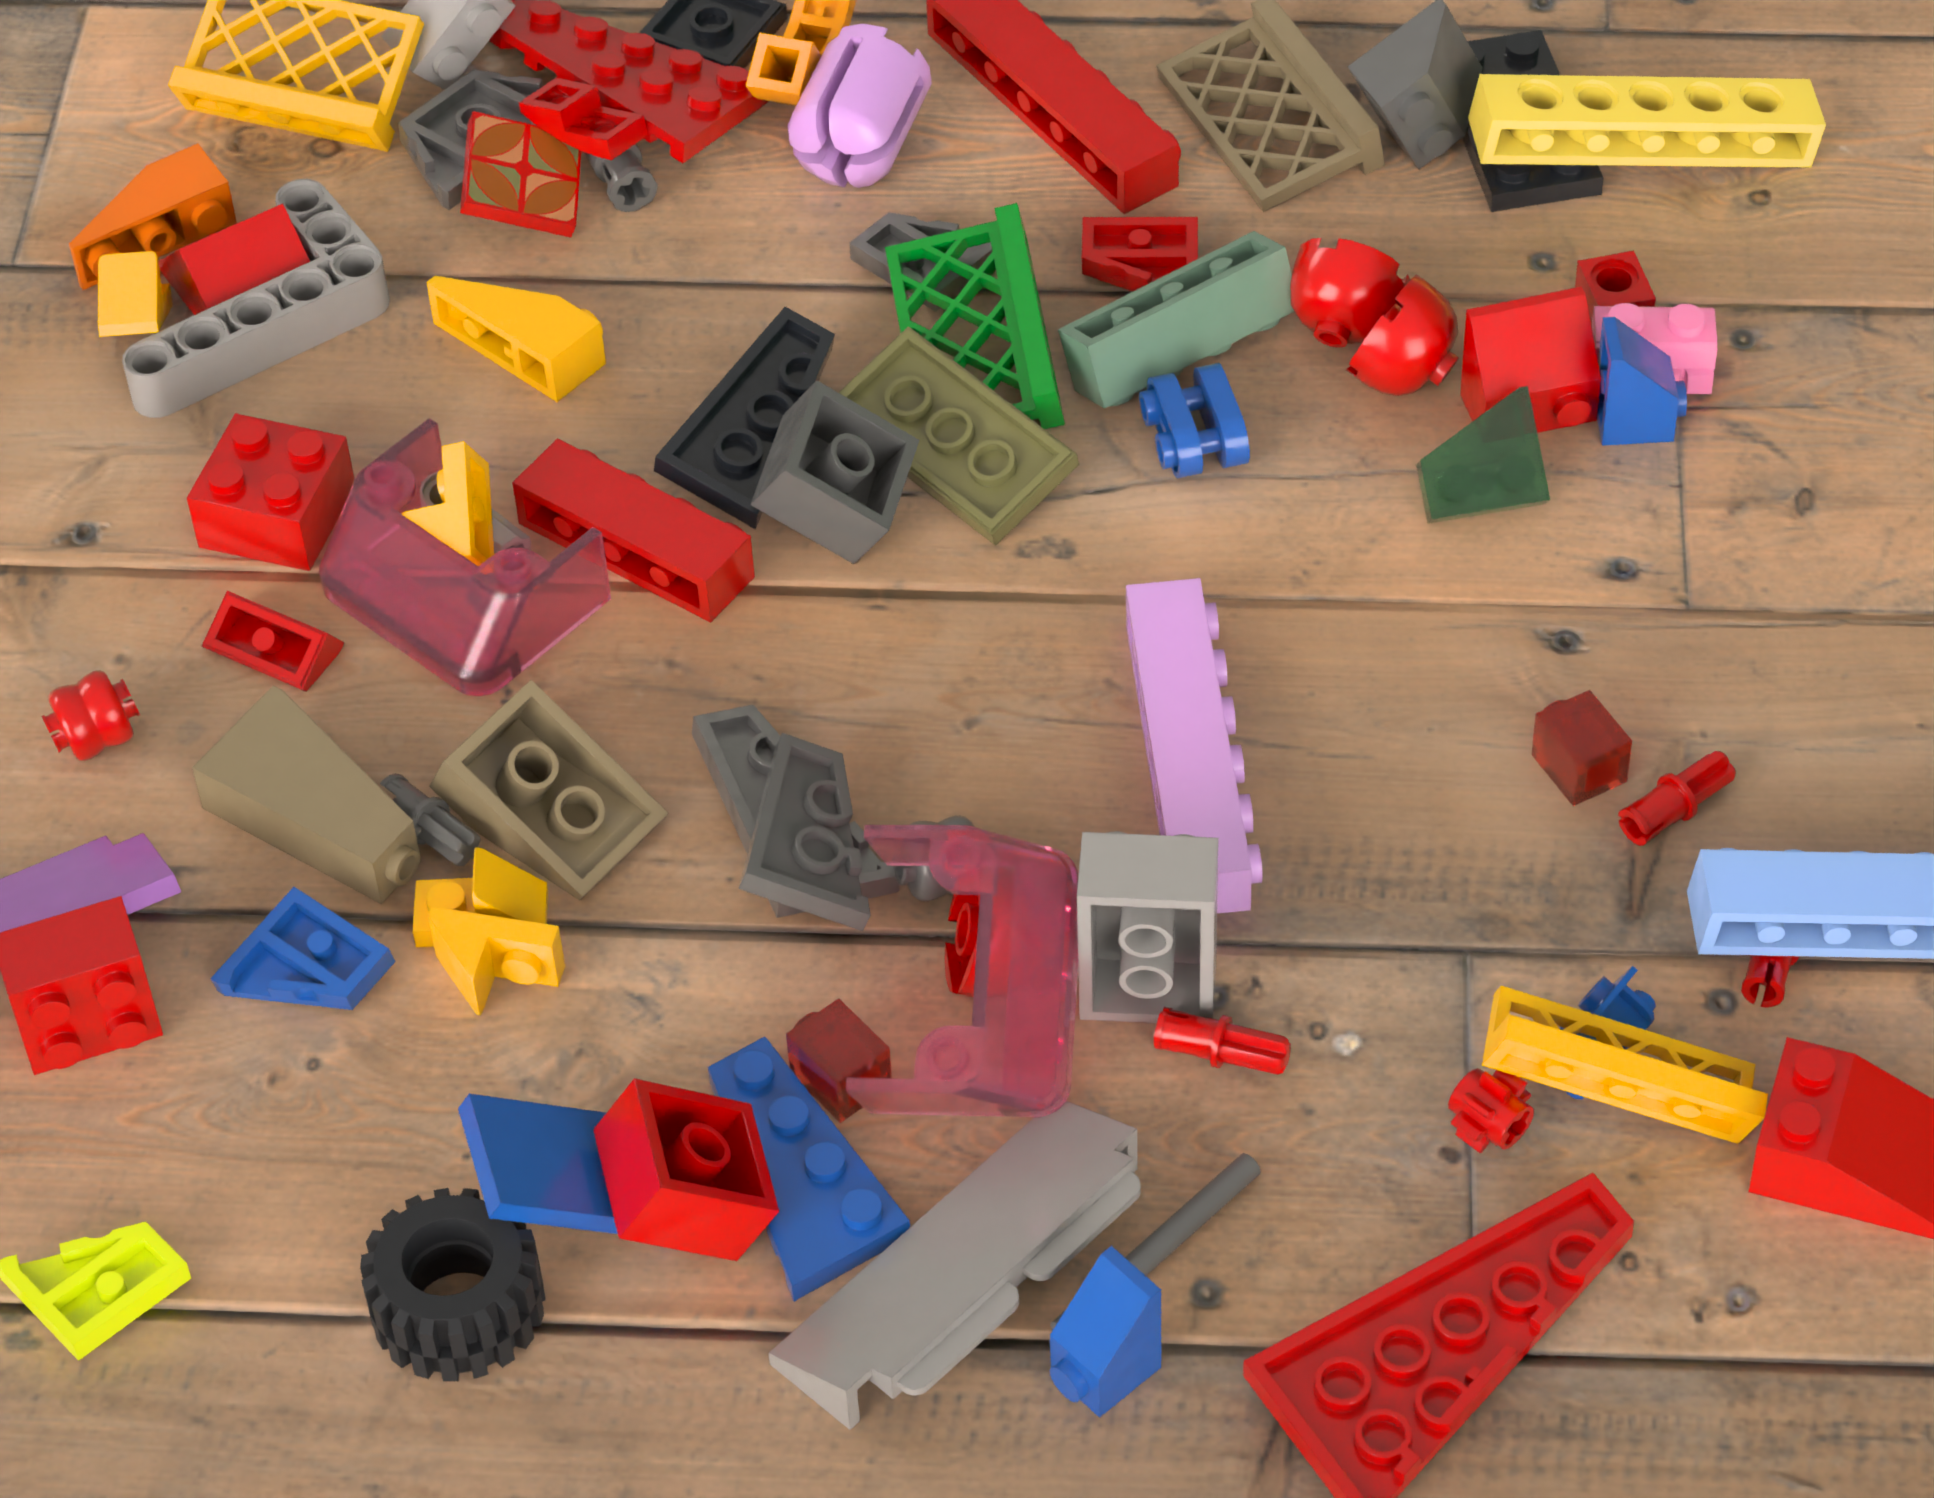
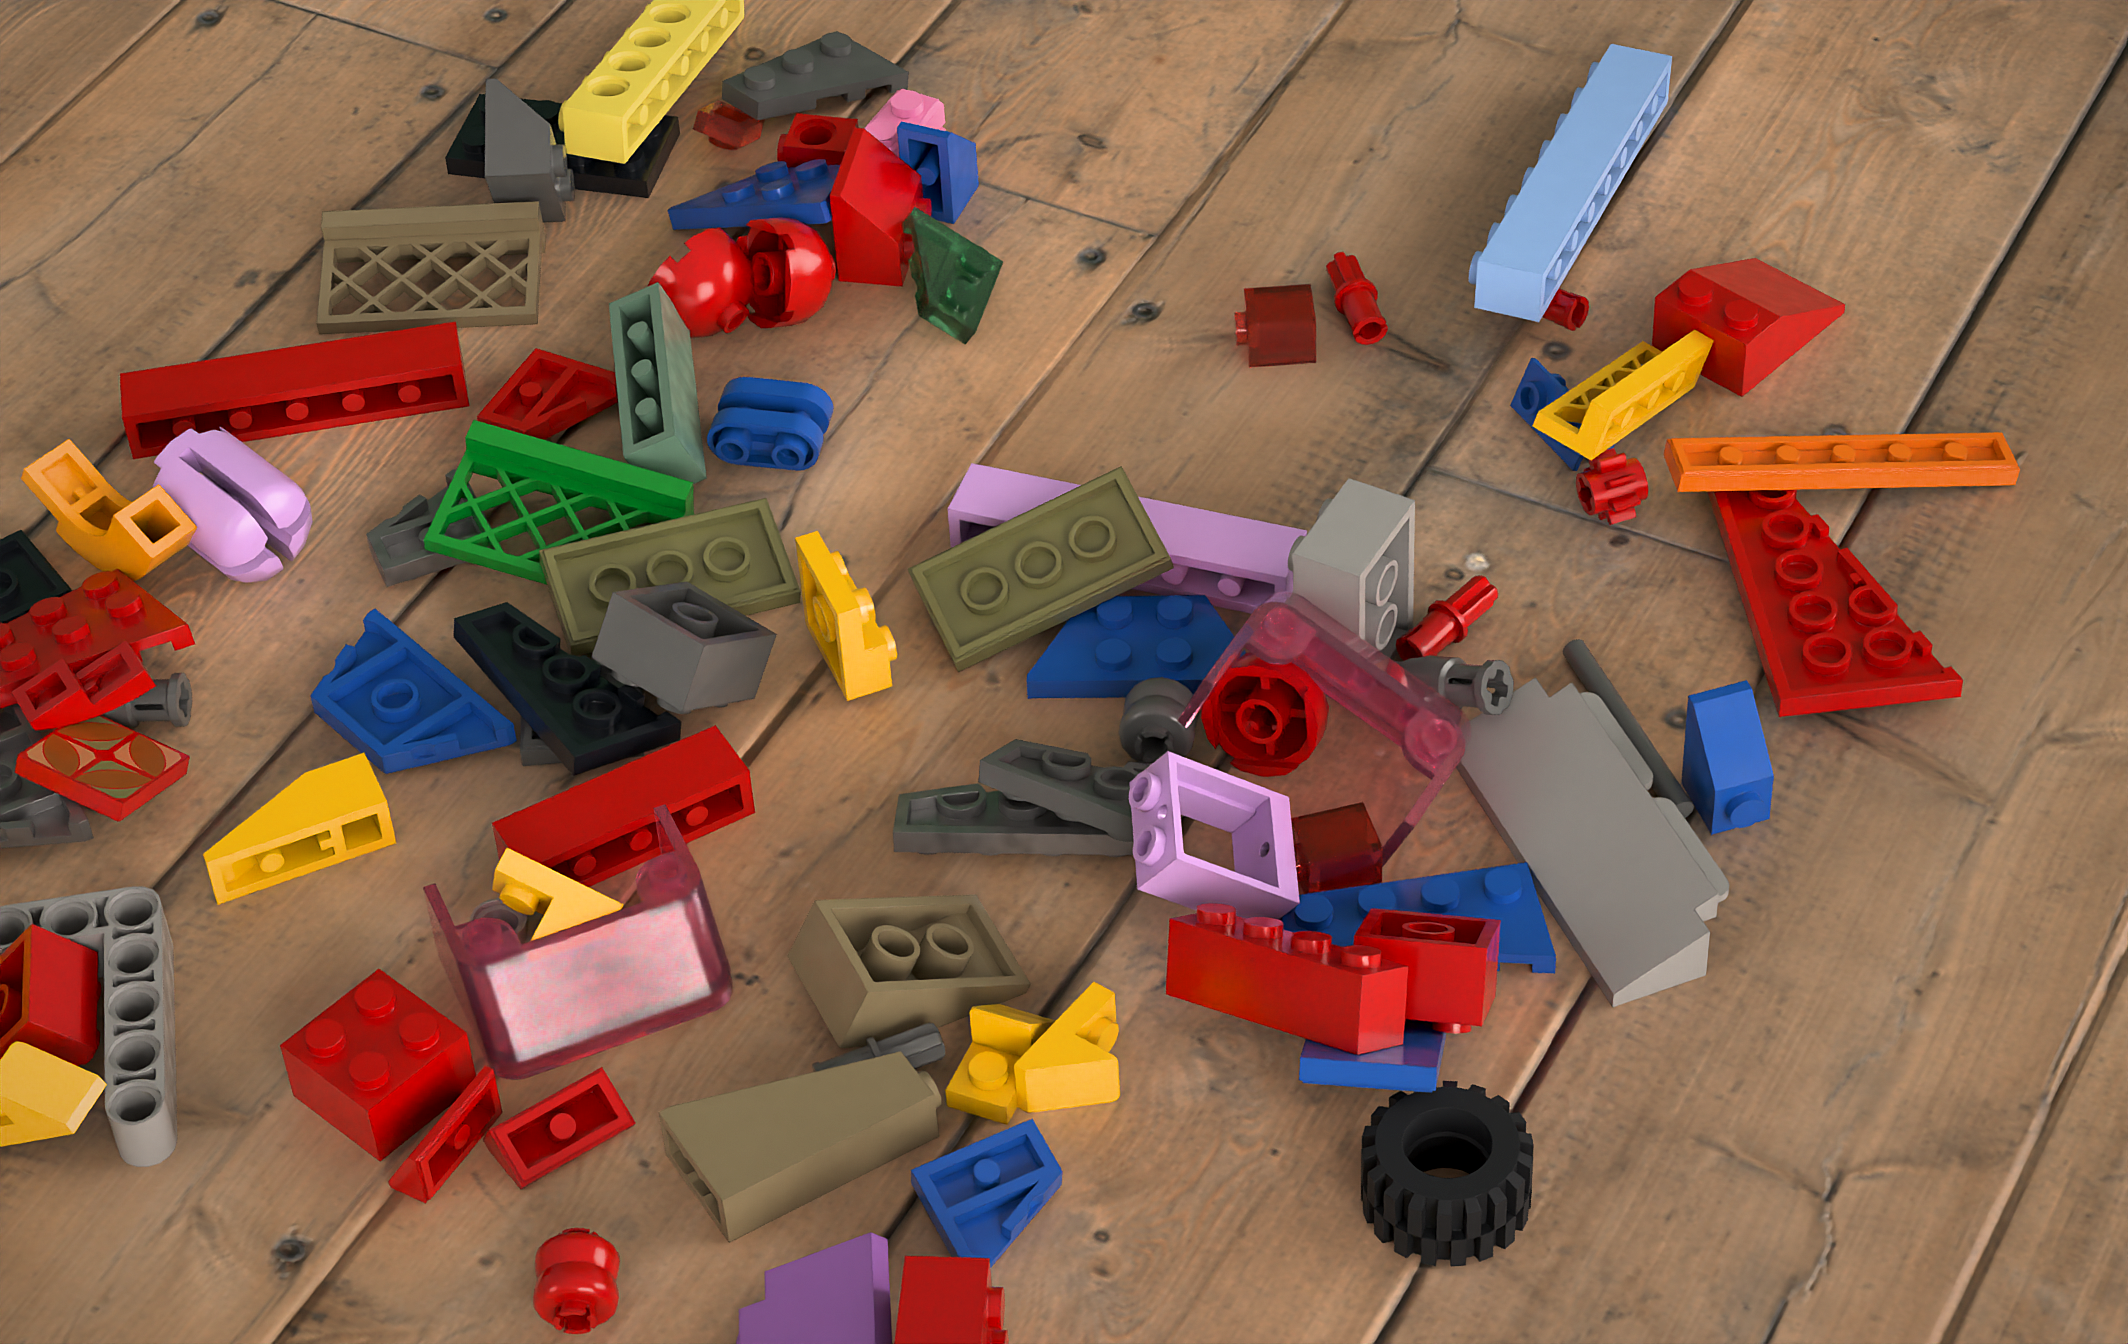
camera: 65 degrees left, 5 degrees down
none -> blue wing [310,608,517,774]
none -> red slope [388,1066,503,1204]
none -> blue wing [667,159,840,230]
none -> clear red plate [693,100,765,150]
none -> dark grey wing [722,31,909,120]
none -> yellow plate [795,531,897,701]
none -> olive tile [908,466,1174,672]
none -> blue wing [1027,595,1246,699]
none -> lavender window [1129,751,1300,919]
none -> red brick [1166,903,1408,1055]
none -> dark grey piece [1373,656,1514,715]
none -> orange tile [1663,432,2020,492]

